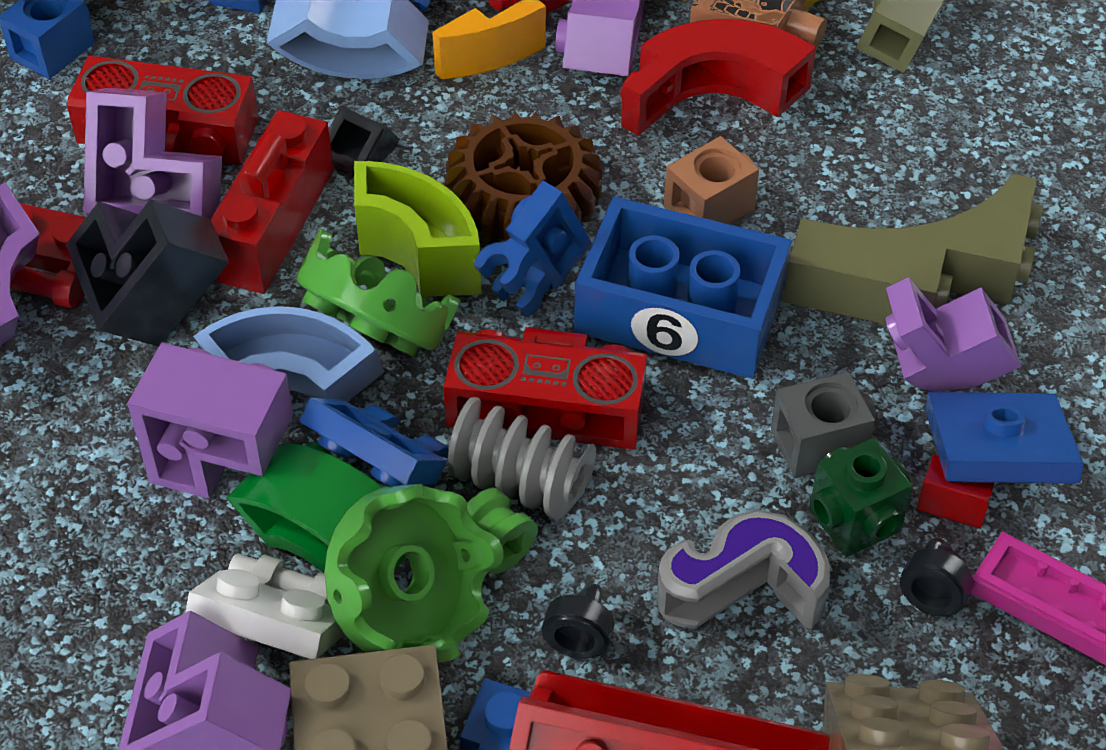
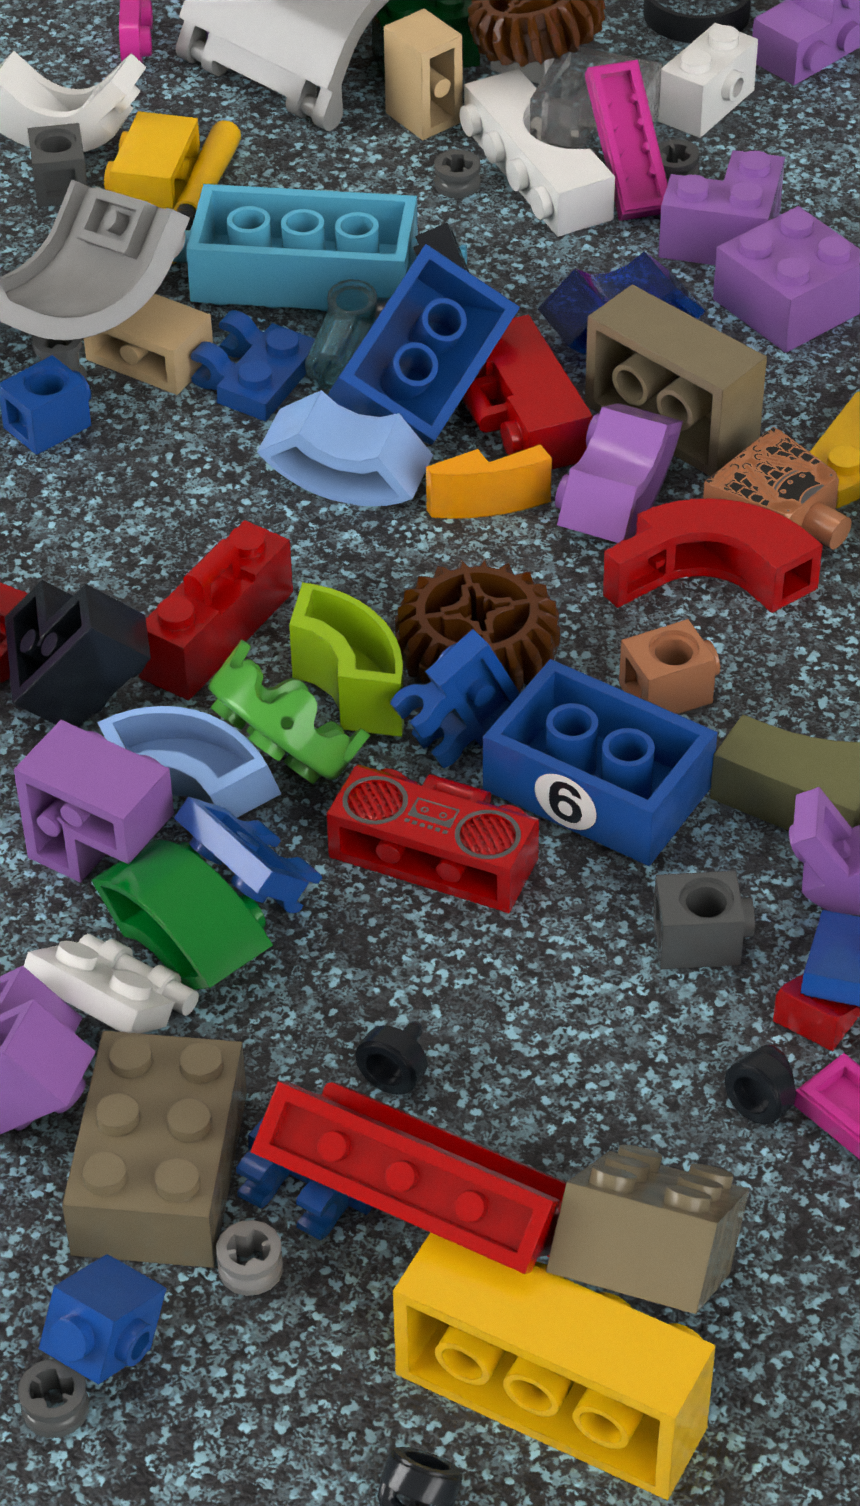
camera: 15 degrees right, 5 degrees down
red piece [67,55,259,165] -> none
medium lavender brick [83,88,222,219] -> none
bright green plate [324,484,503,662] -> none
black slope [329,106,400,176] -> none
light grey piece [448,397,596,520] -> none
bright green wheel [467,488,538,574] -> none
light grey animal [656,510,830,629] -> none
dark green brick [809,437,913,558] -> none

